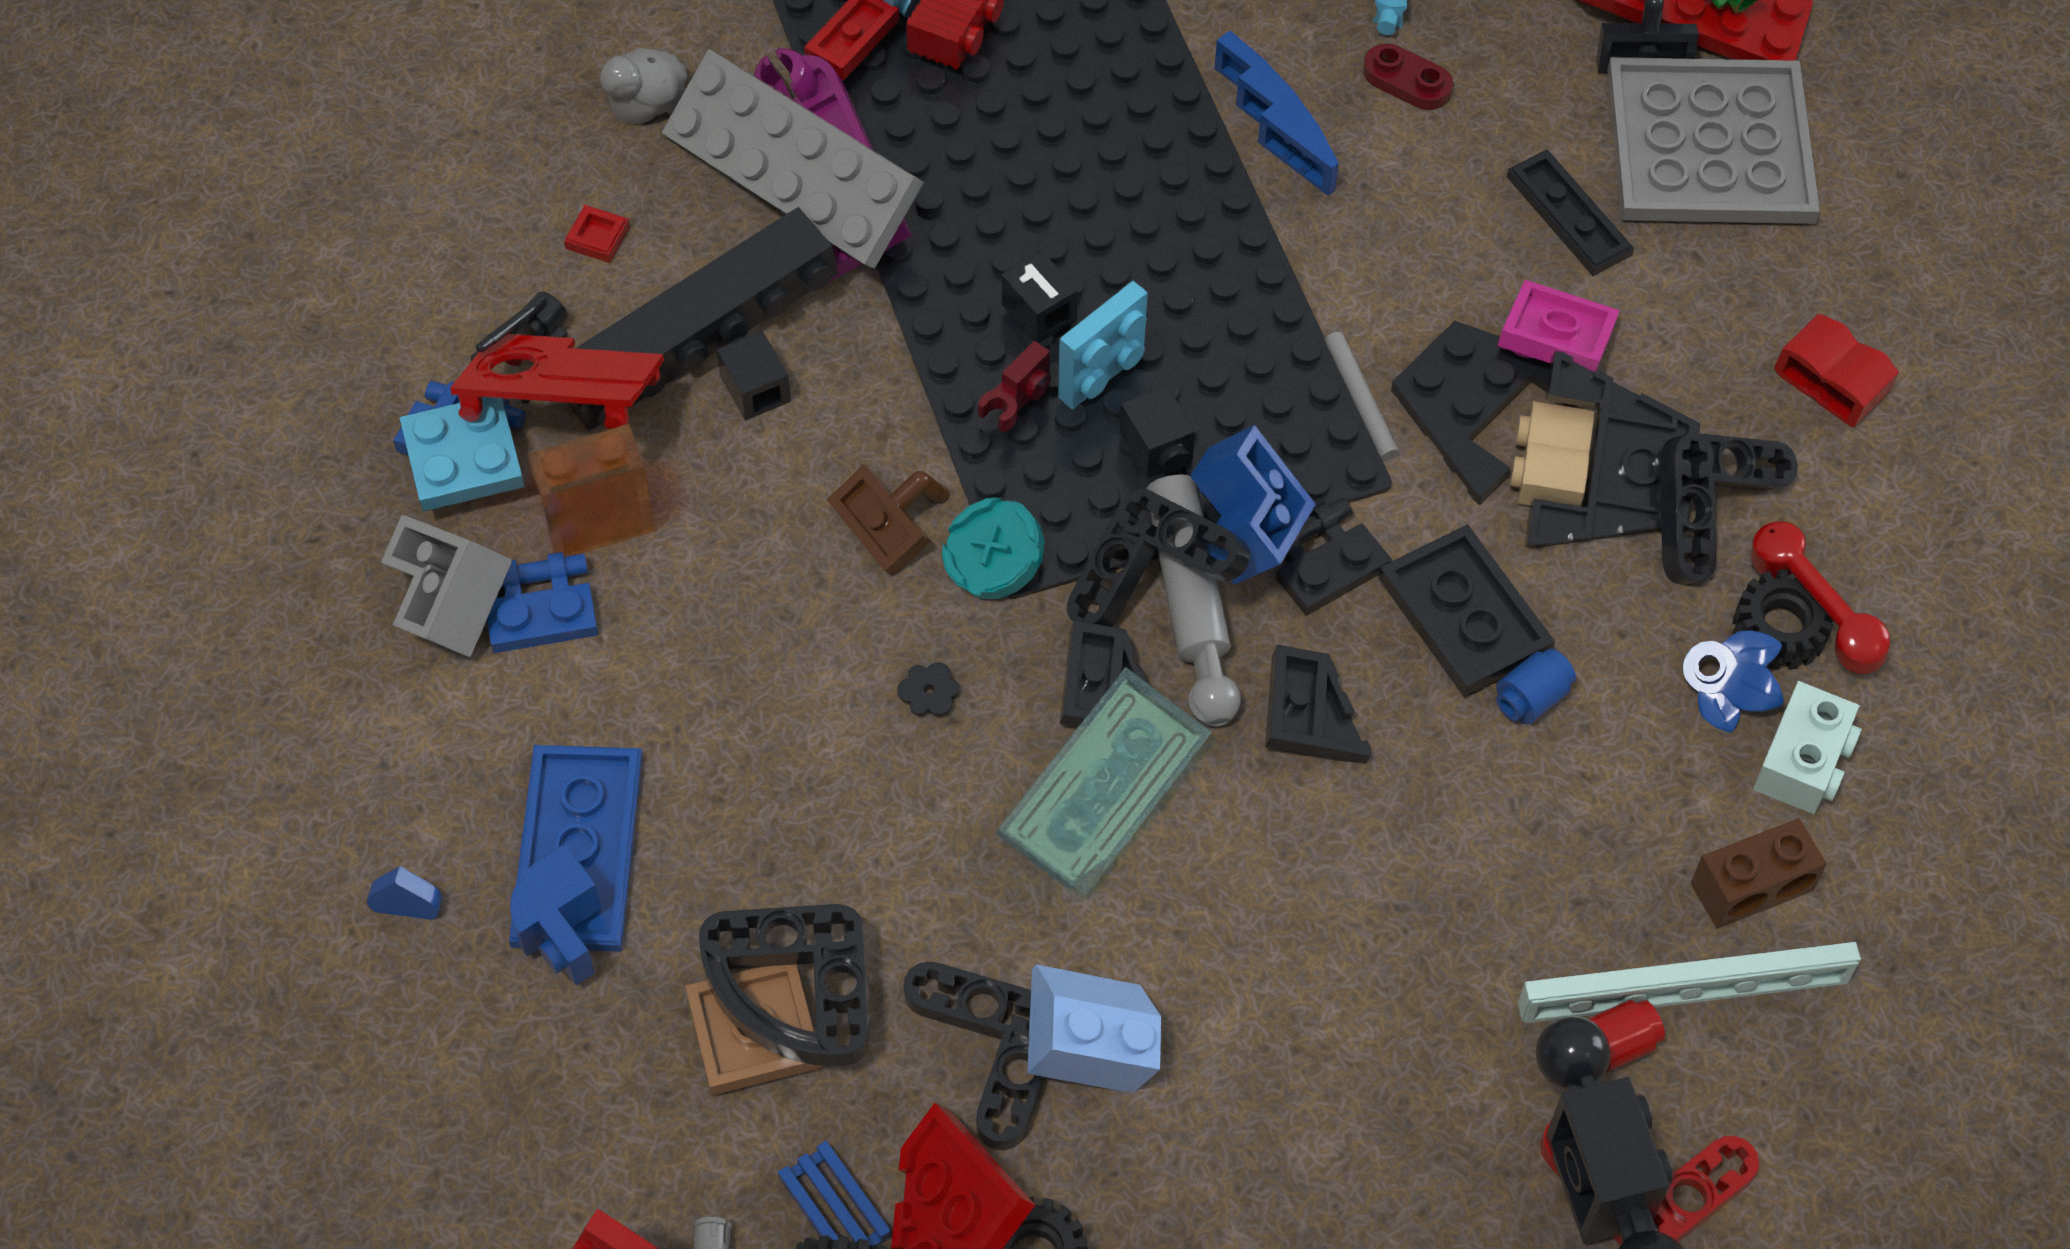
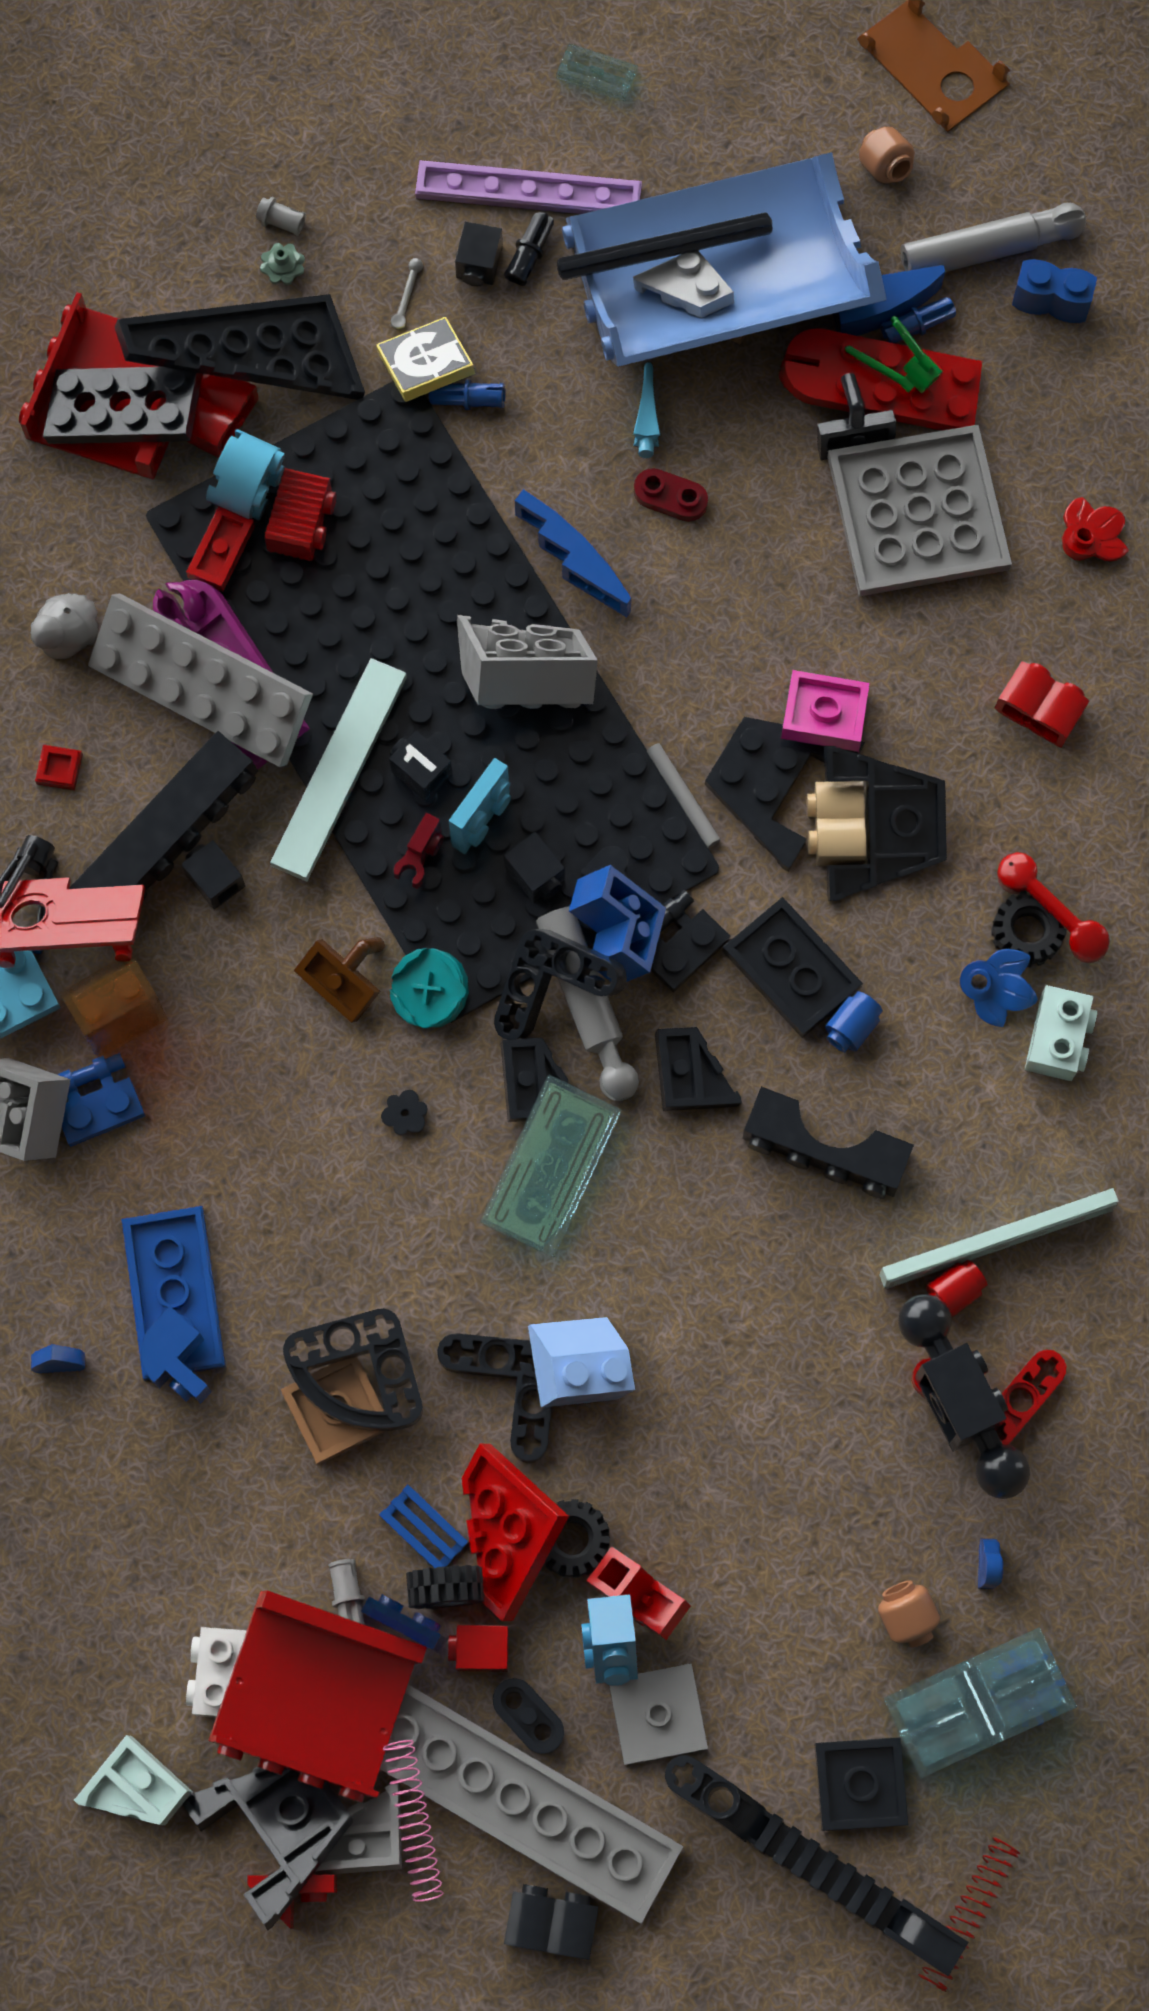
camera: 10 degrees left, 15 degrees up
black tile [1507,149,1634,276] -> none
black beam [1660,433,1798,585] -> none
reddish brown brick [1690,818,1827,929] -> none
none -> light aqua tile [270,658,407,882]
none -> light grey wedge [457,615,598,709]
none -> black arch [742,1086,914,1199]
none -> red plate [1062,497,1129,562]

